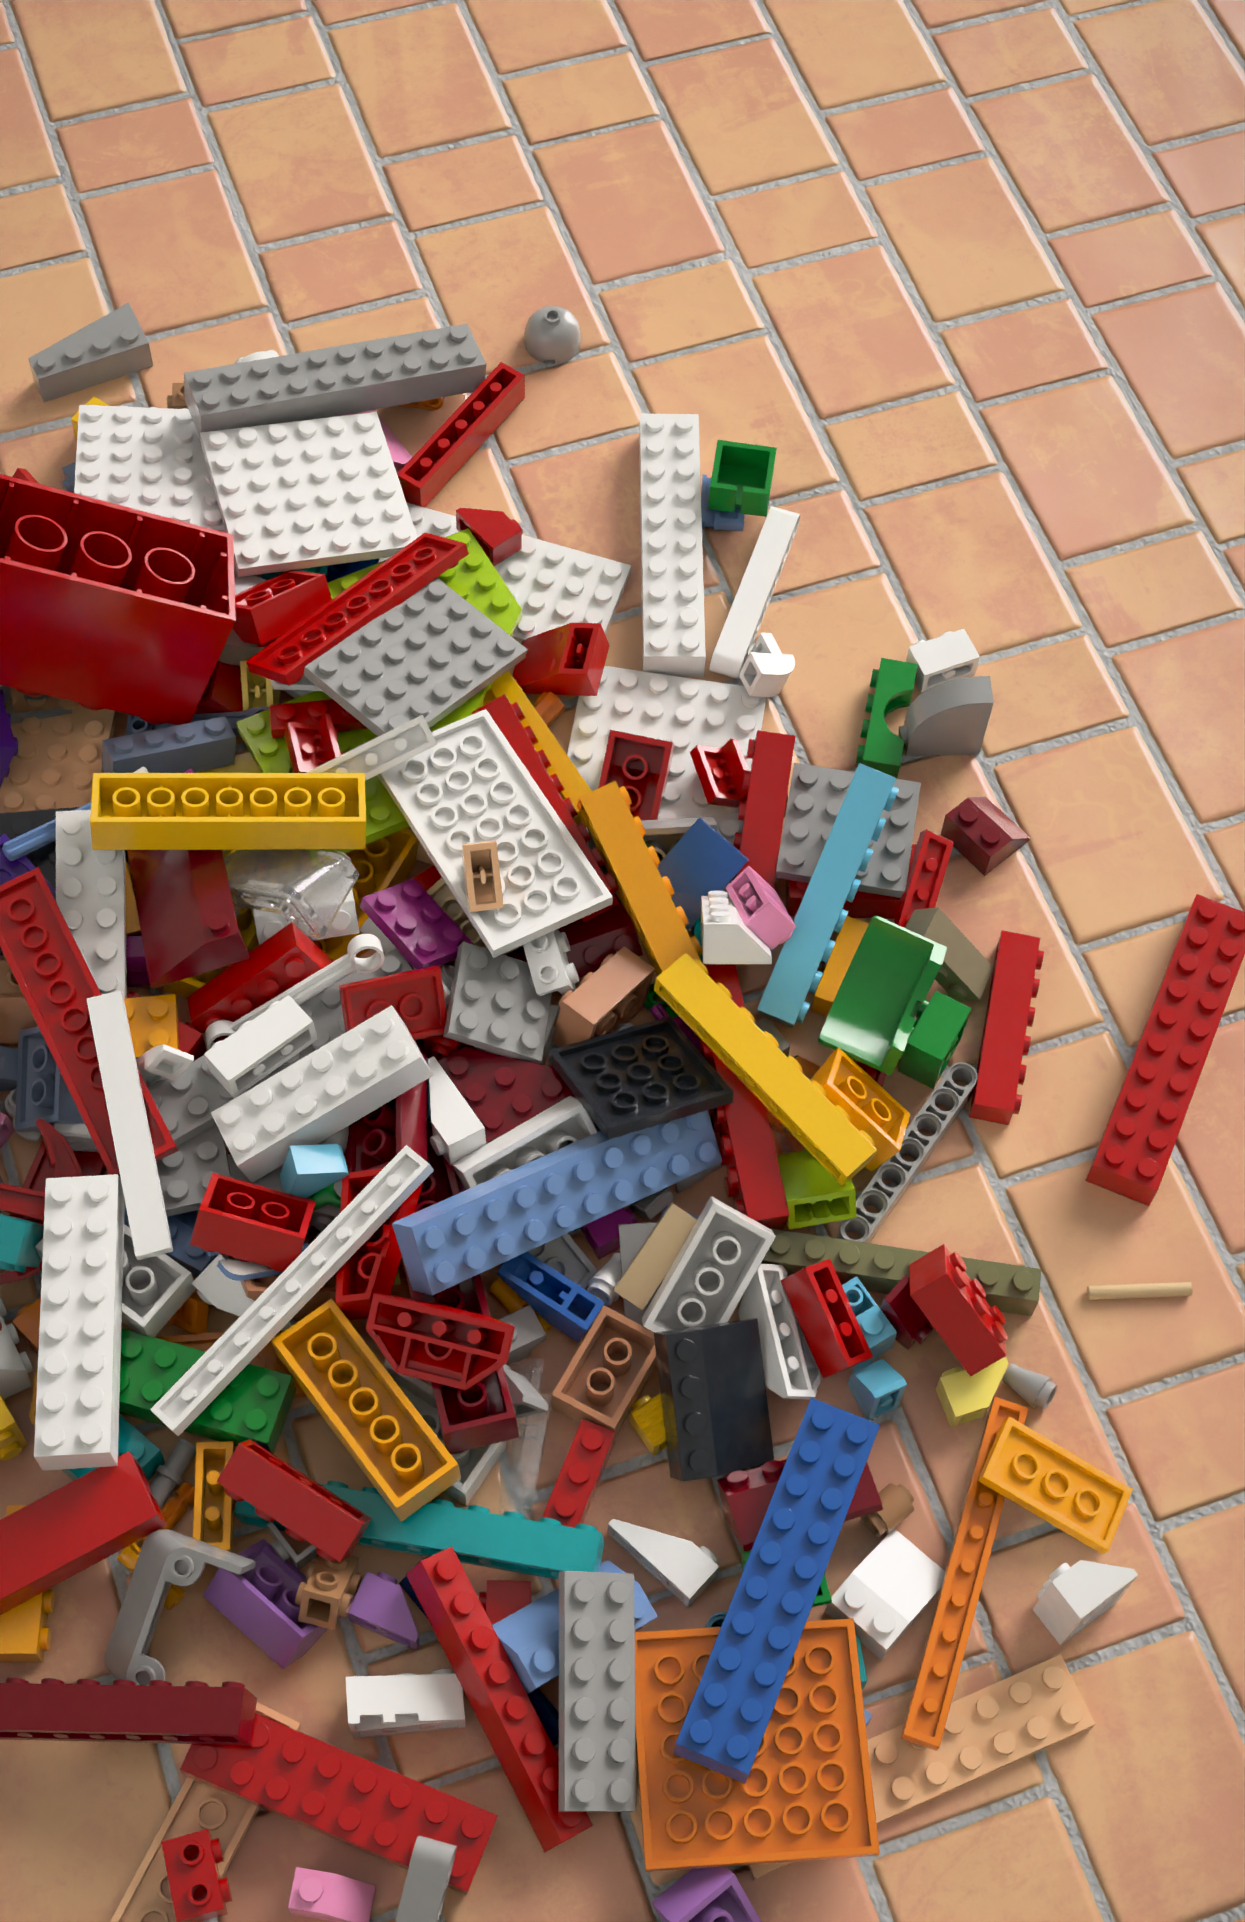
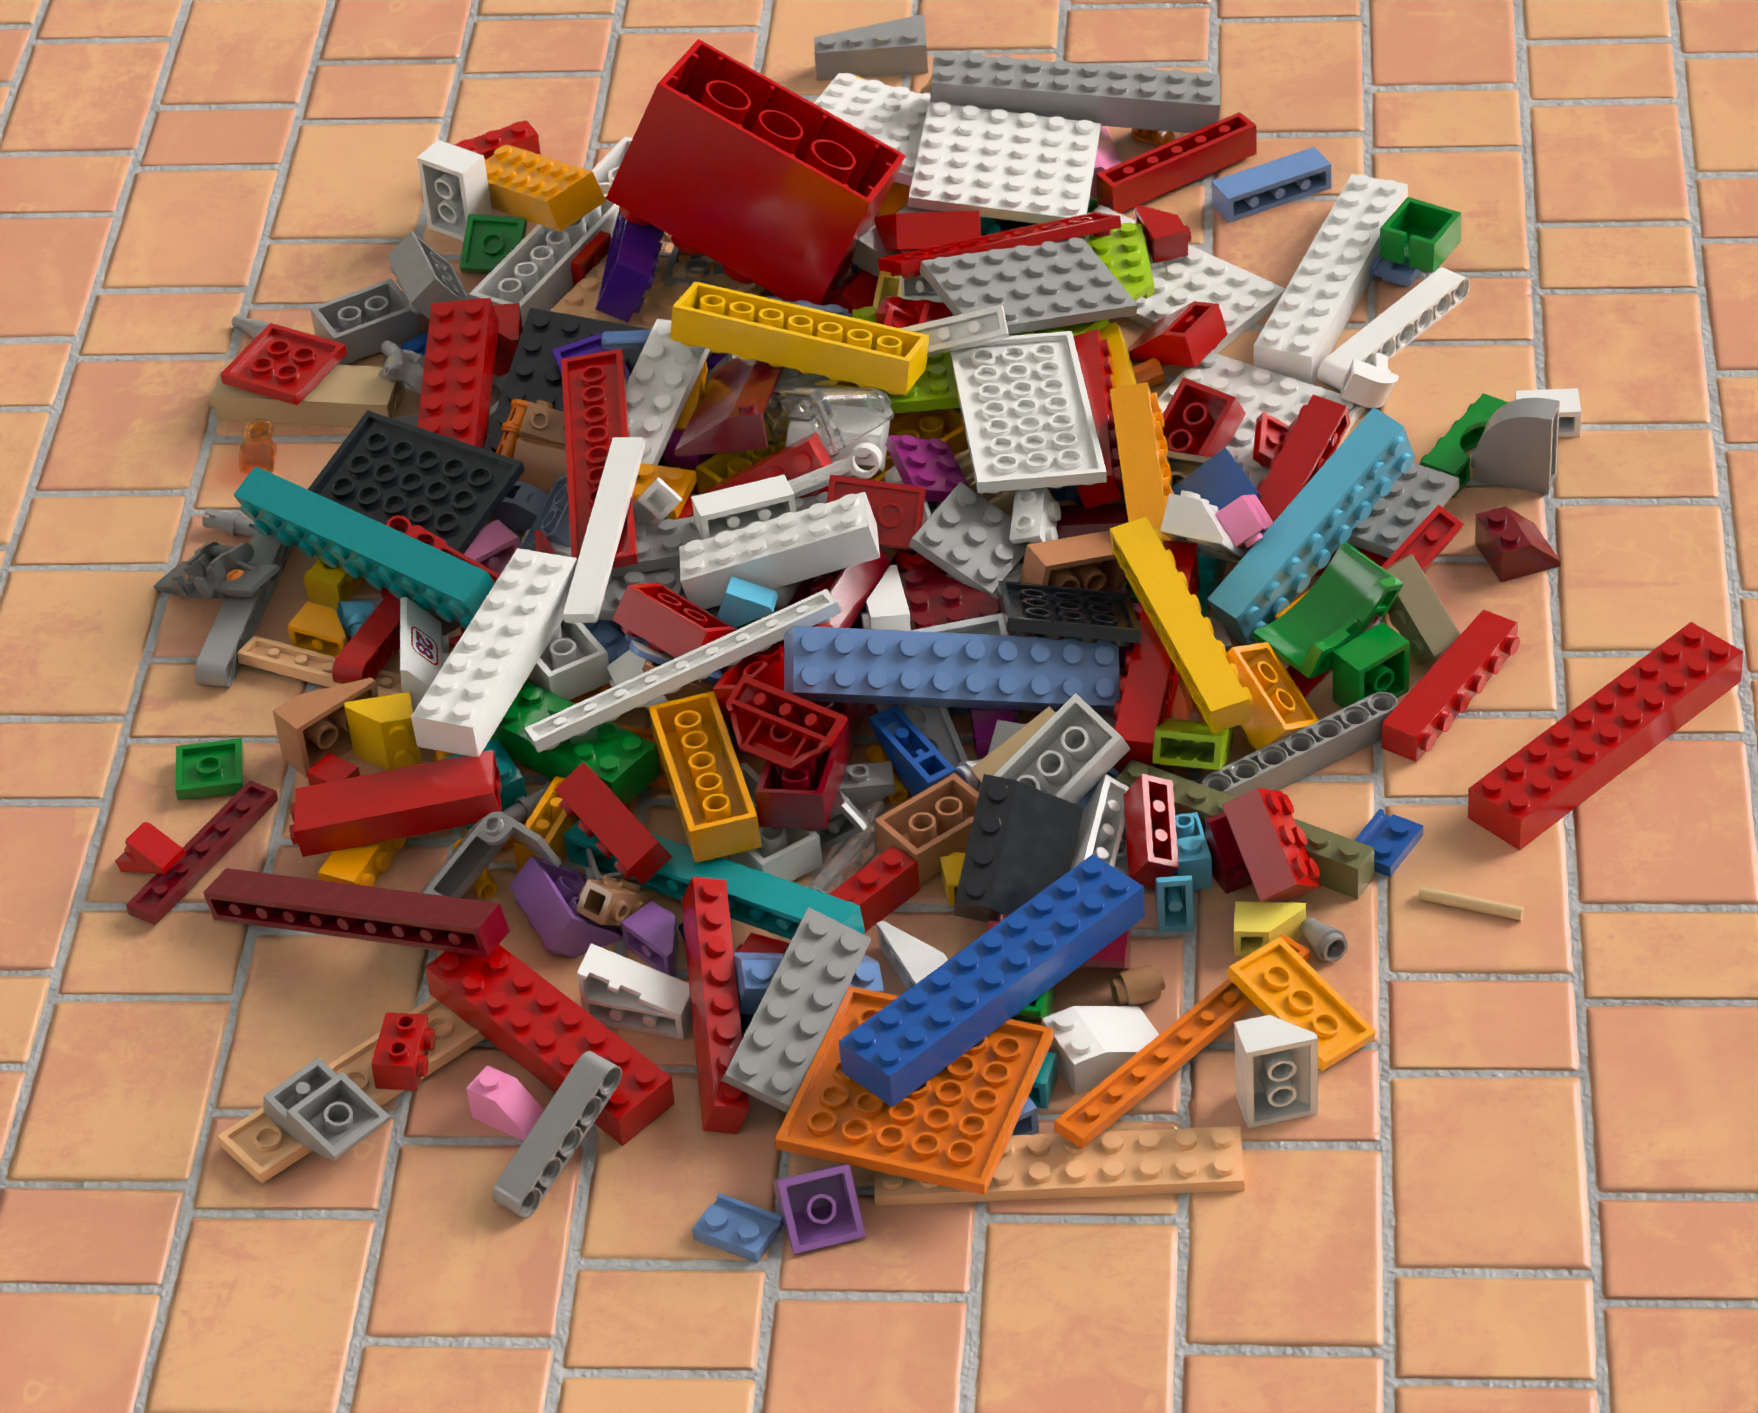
camera: 30 degrees right, 20 degrees down
light nougat slope [462,840,504,912] -> none
light grey cylinder [524,306,581,364] -> none
none -> medium blue brick [1212,147,1331,223]
none -> blue plate [1354,809,1424,877]

